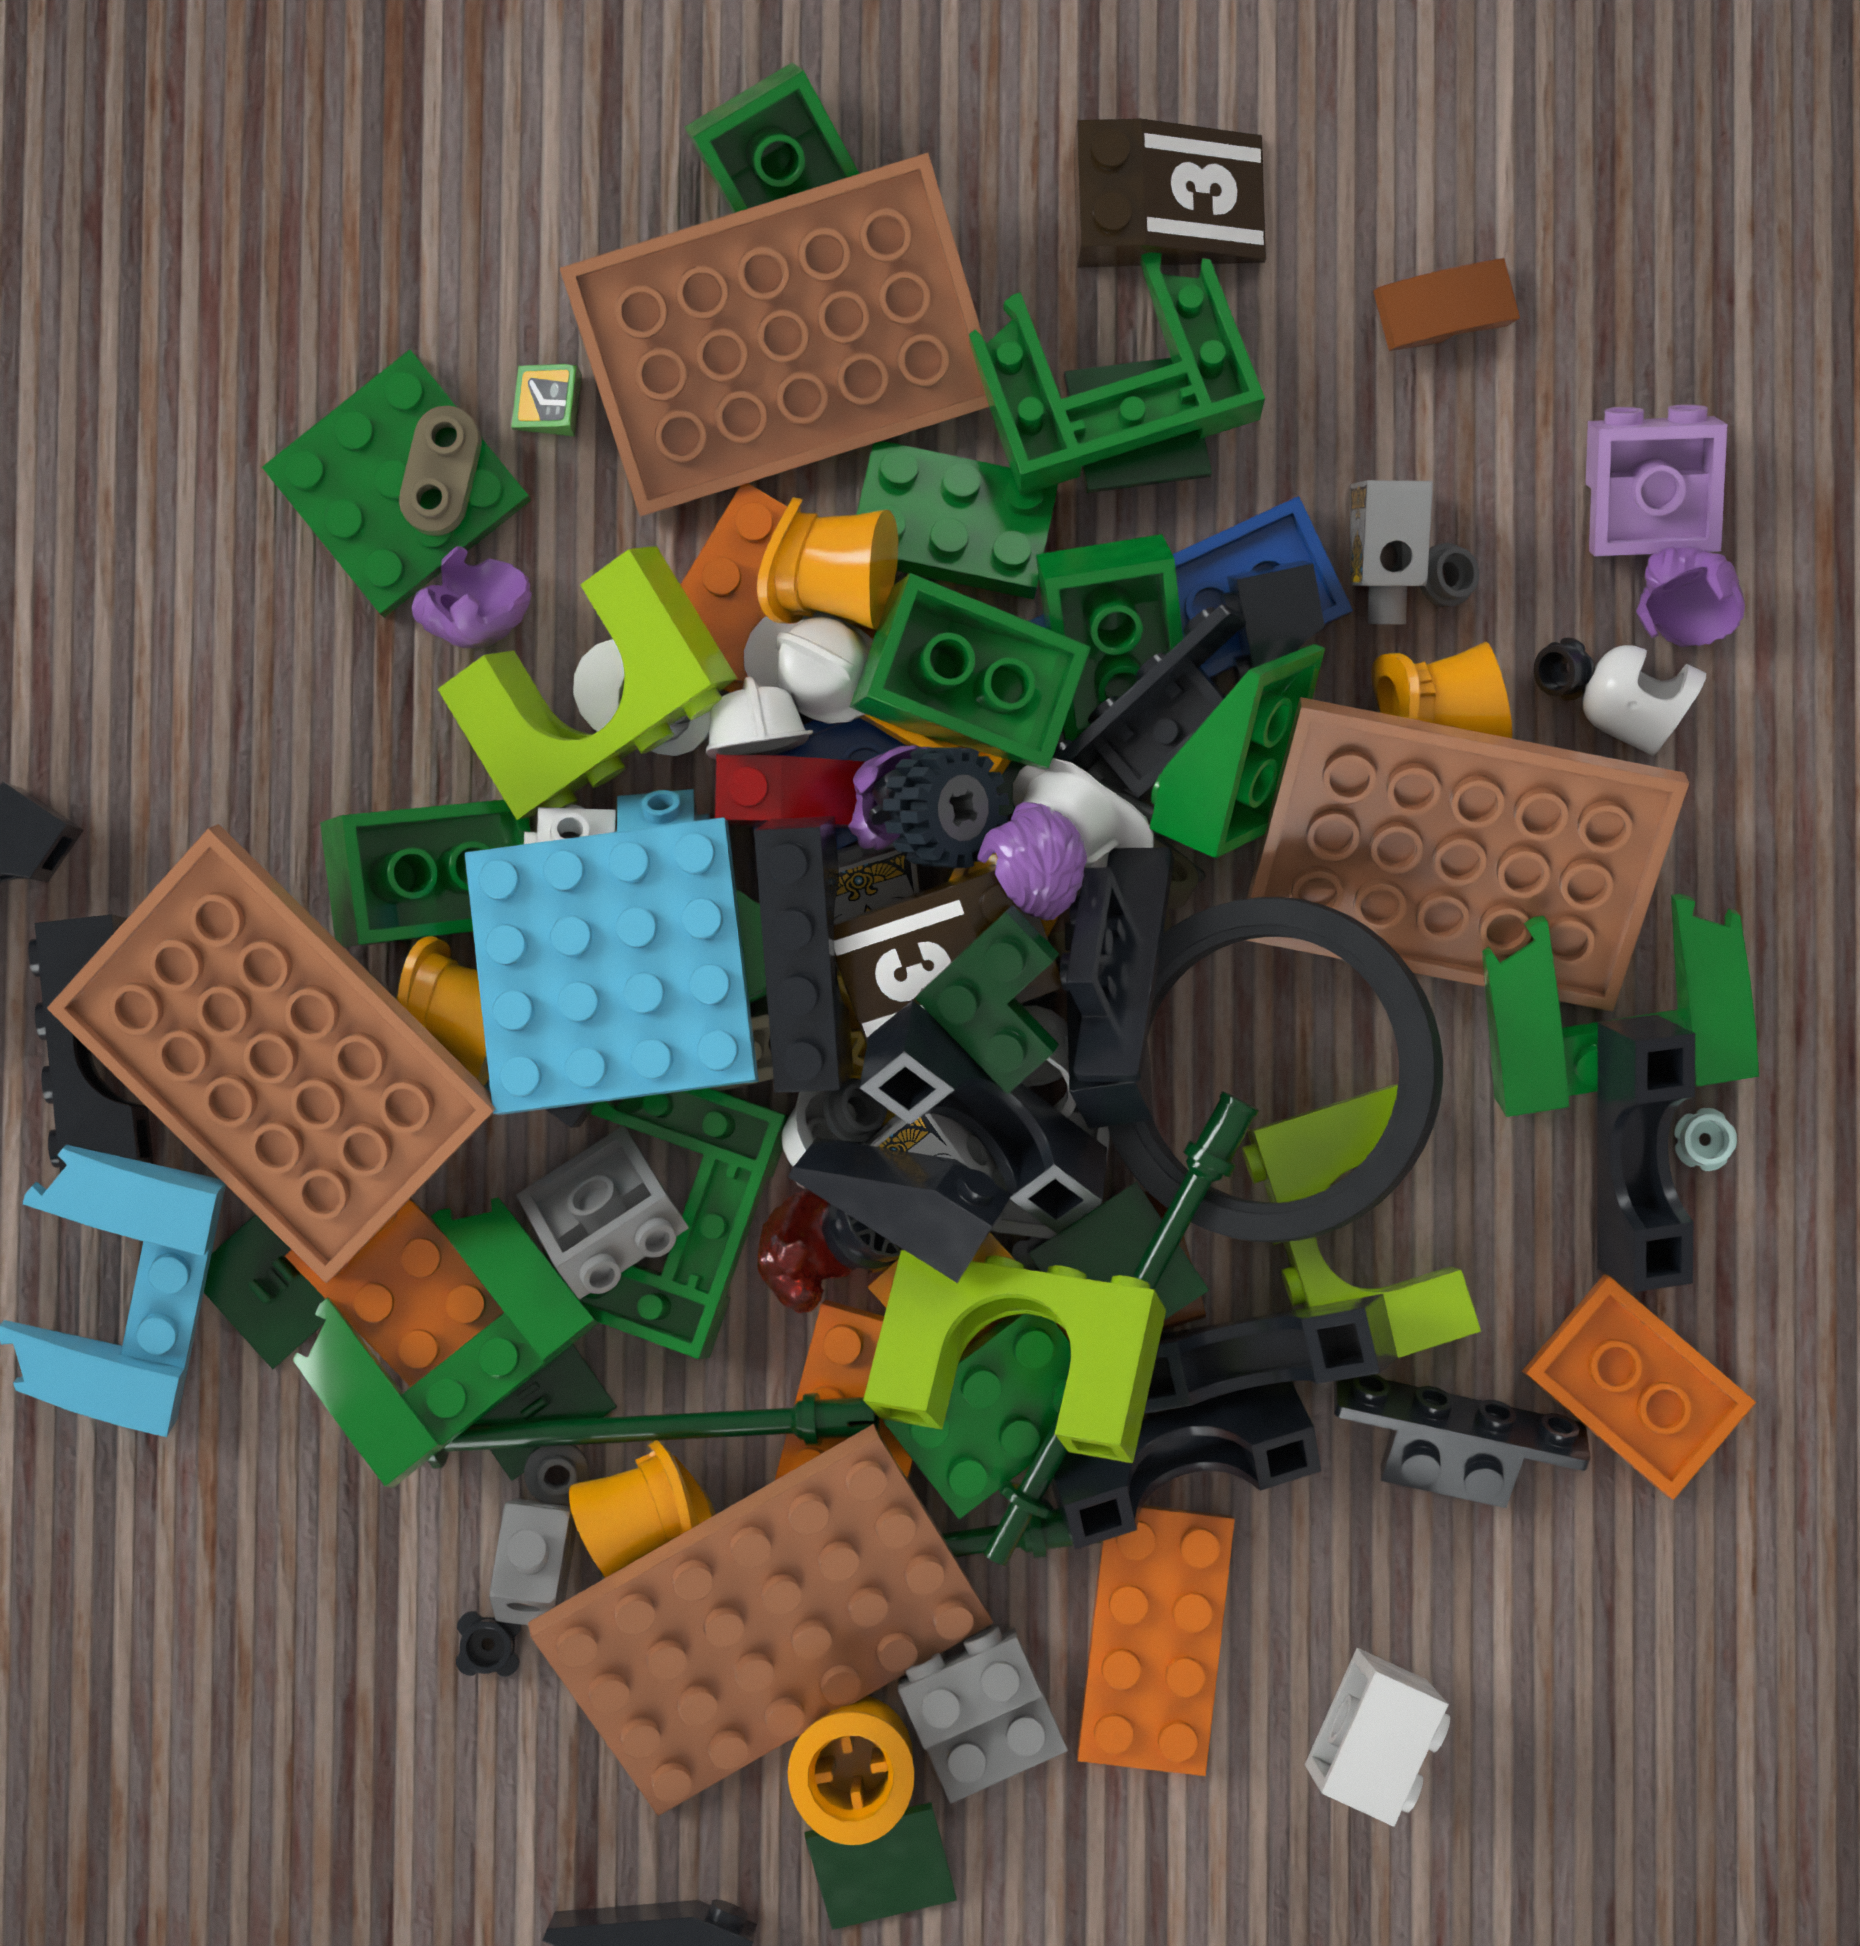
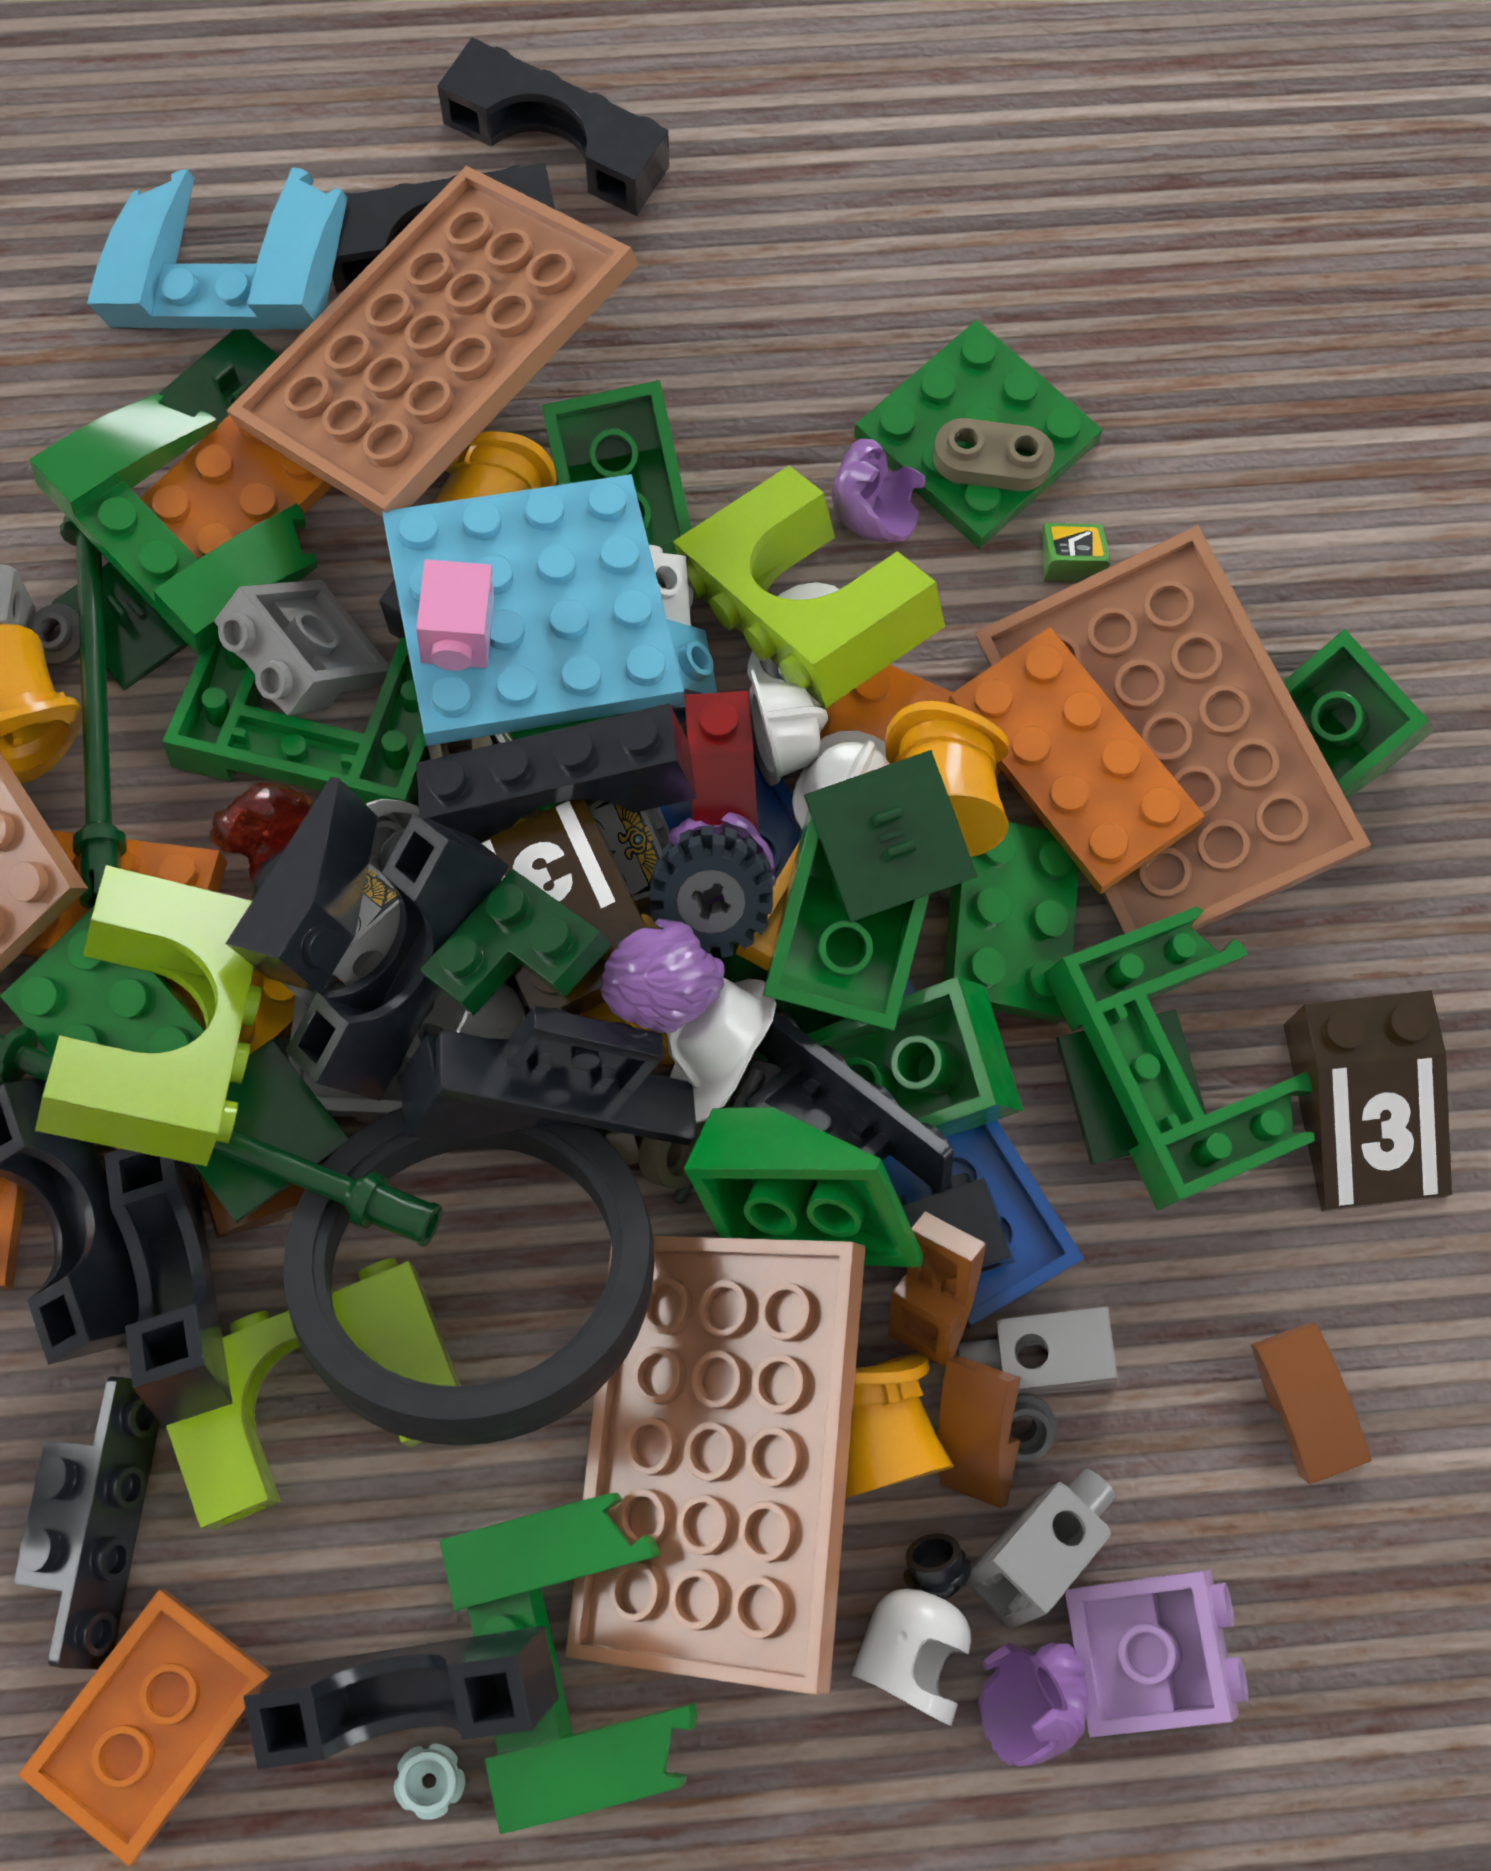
camera: 85 degrees right, 15 degrees down
none -> bright pink brick [416,559,494,671]
none -> dark green piece [804,750,978,923]
none -> dark orange slope [888,1211,986,1367]
none -> dark orange slope [938,1356,1021,1508]
none -> orange plate [949,627,1205,894]
none -> light grey torso [965,1469,1116,1629]

